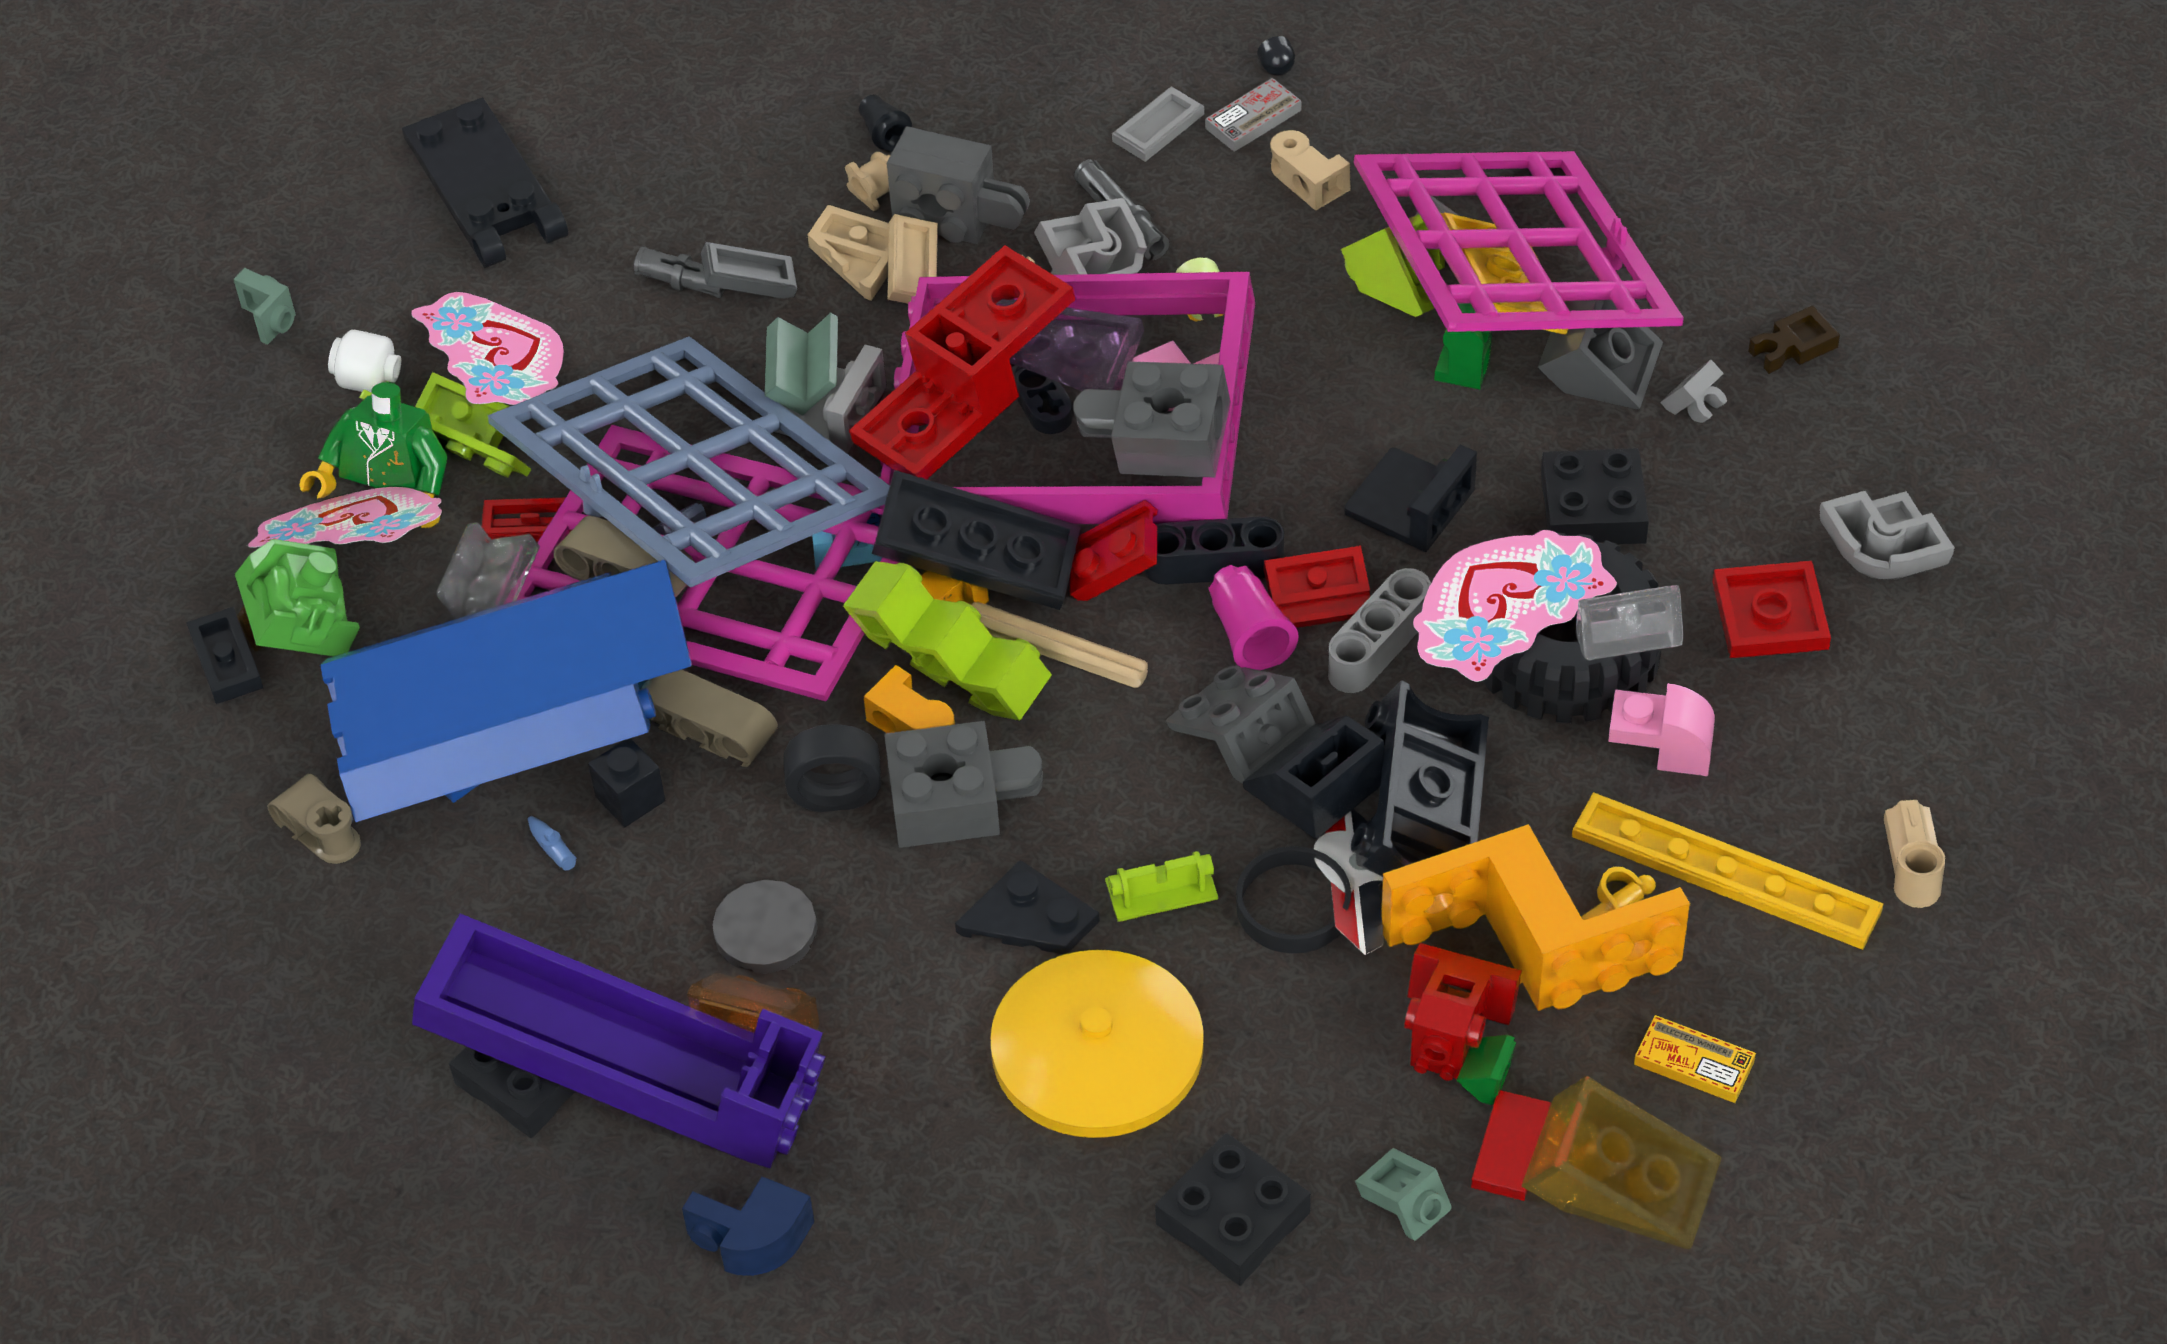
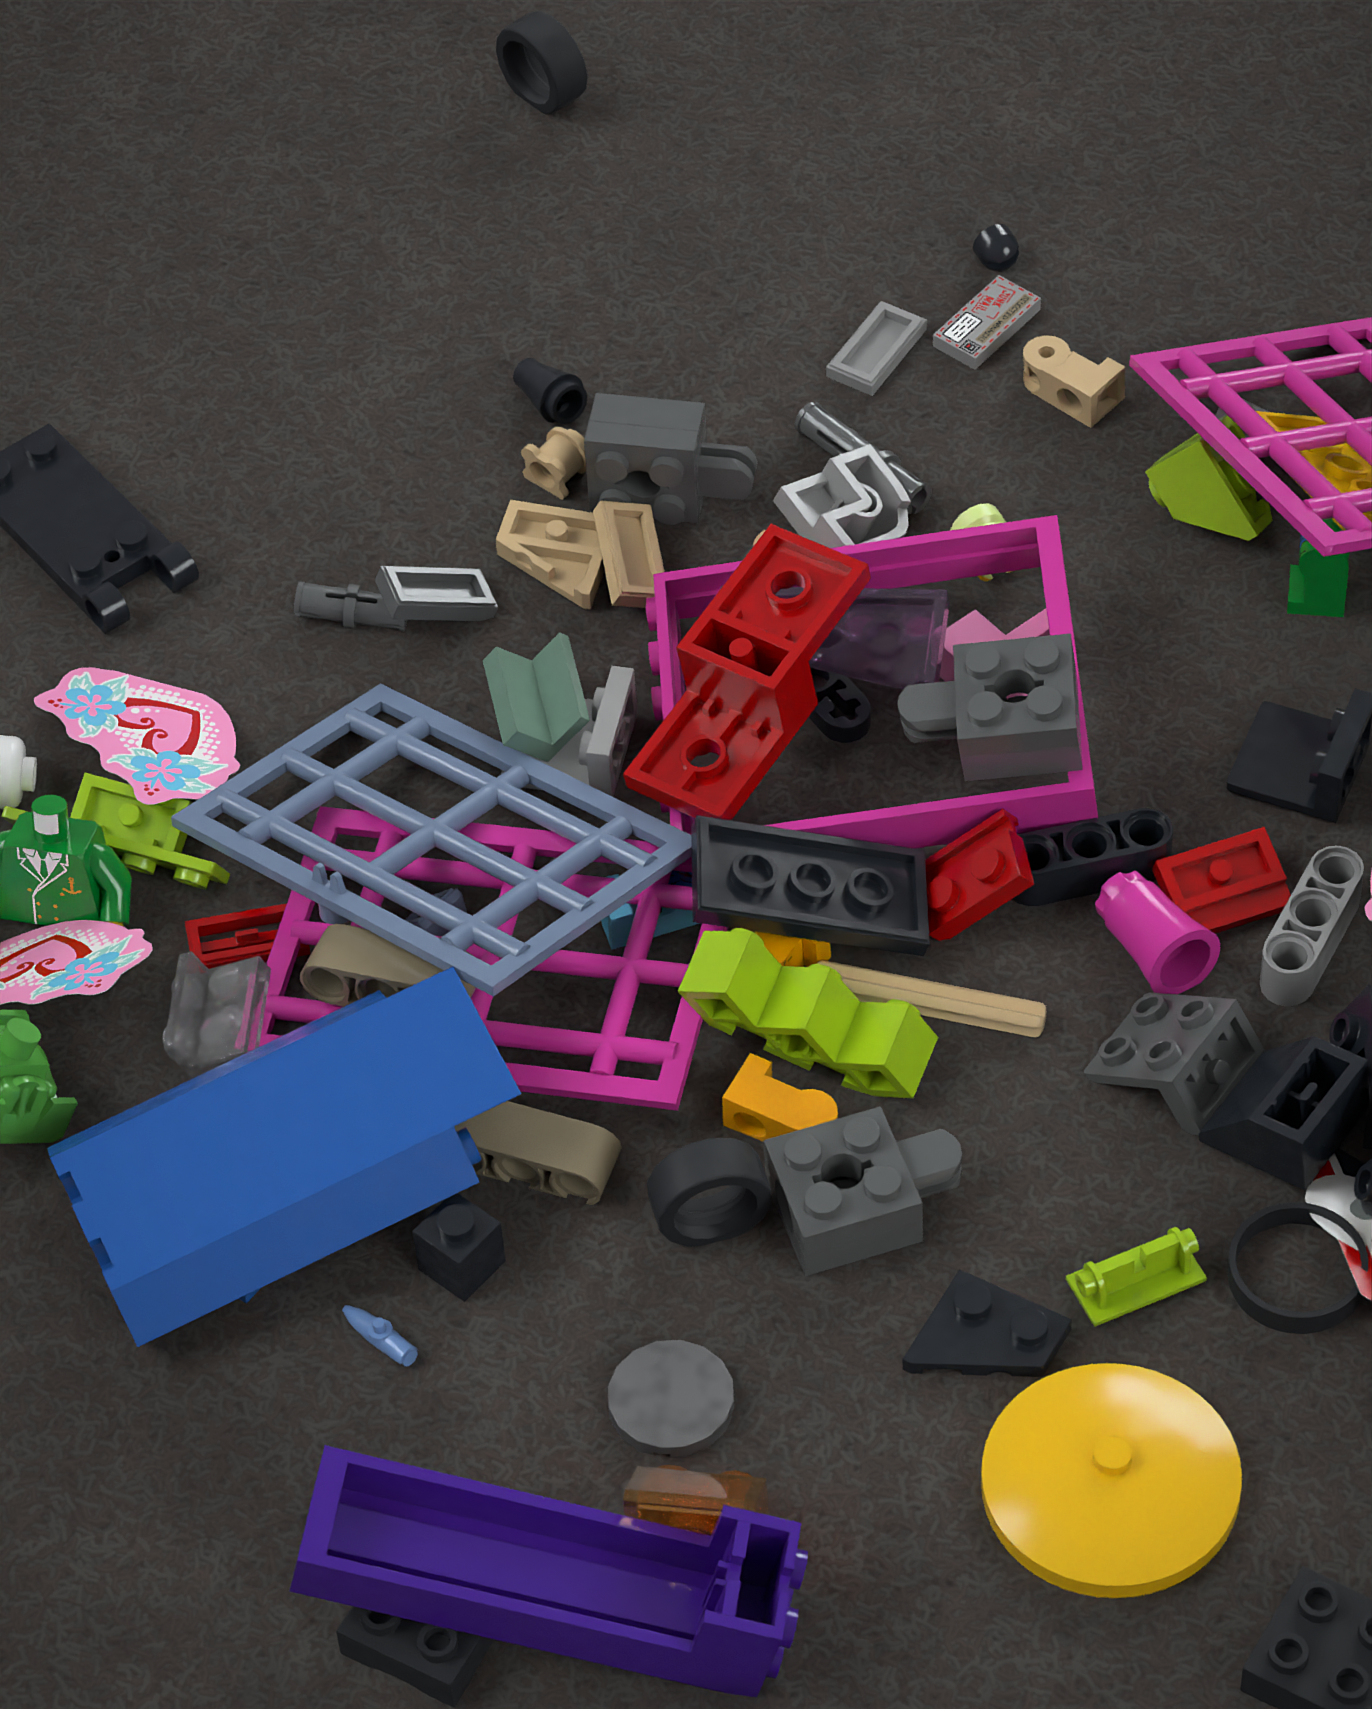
camera: 10 degrees left, 0 degrees up
dark tan piece [267,773,361,864] -> none

